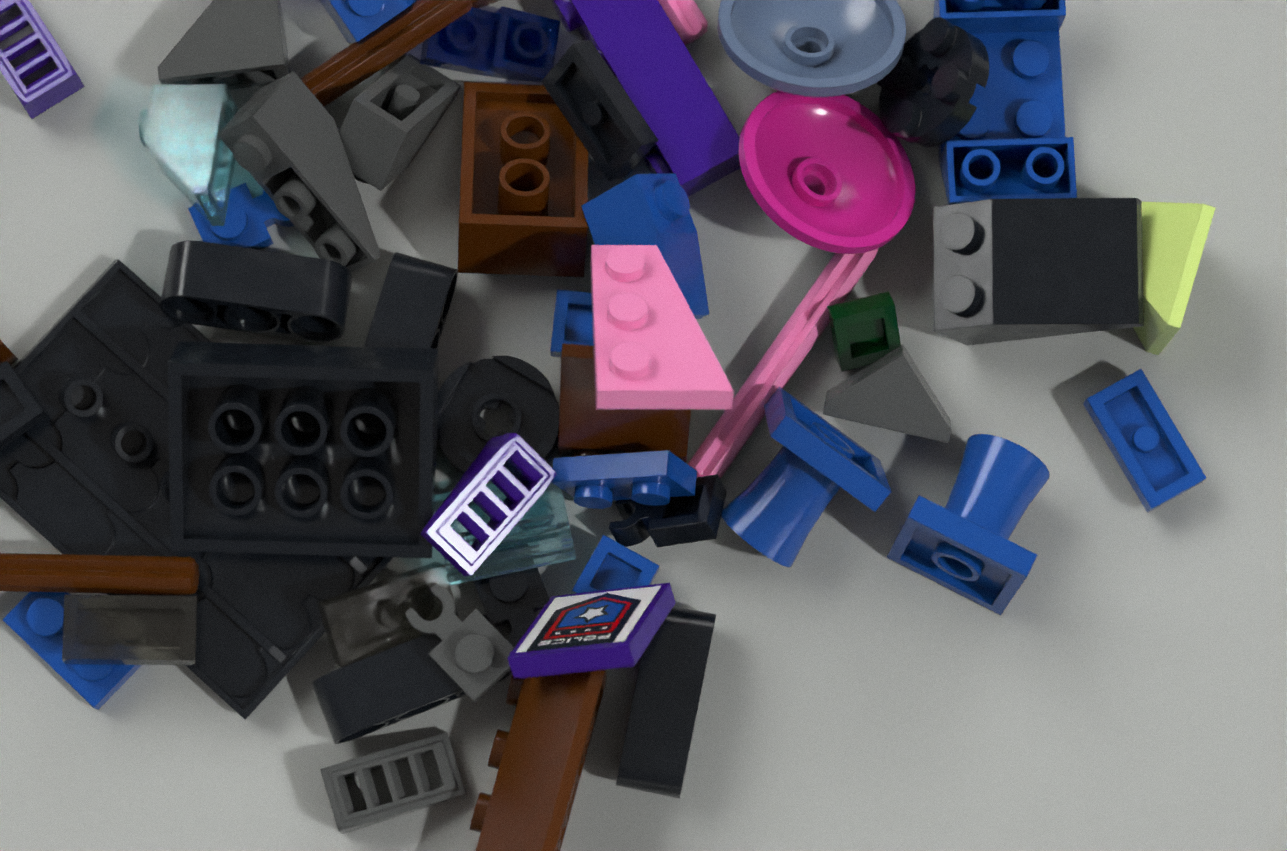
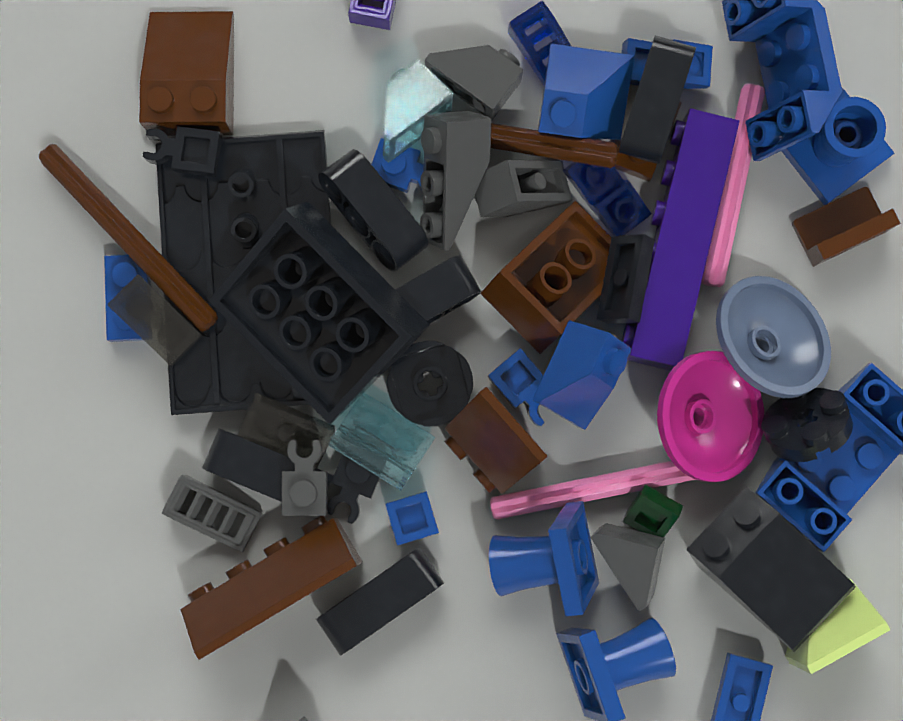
camera: 45 degrees right, 5 degrees up
slope [420,432,557,577] -> none
tile [507,583,676,679] -> none
blue plate [551,450,697,509] -> none
bright pink wing [590,245,734,409] -> none
black plate [609,474,727,548] -> none

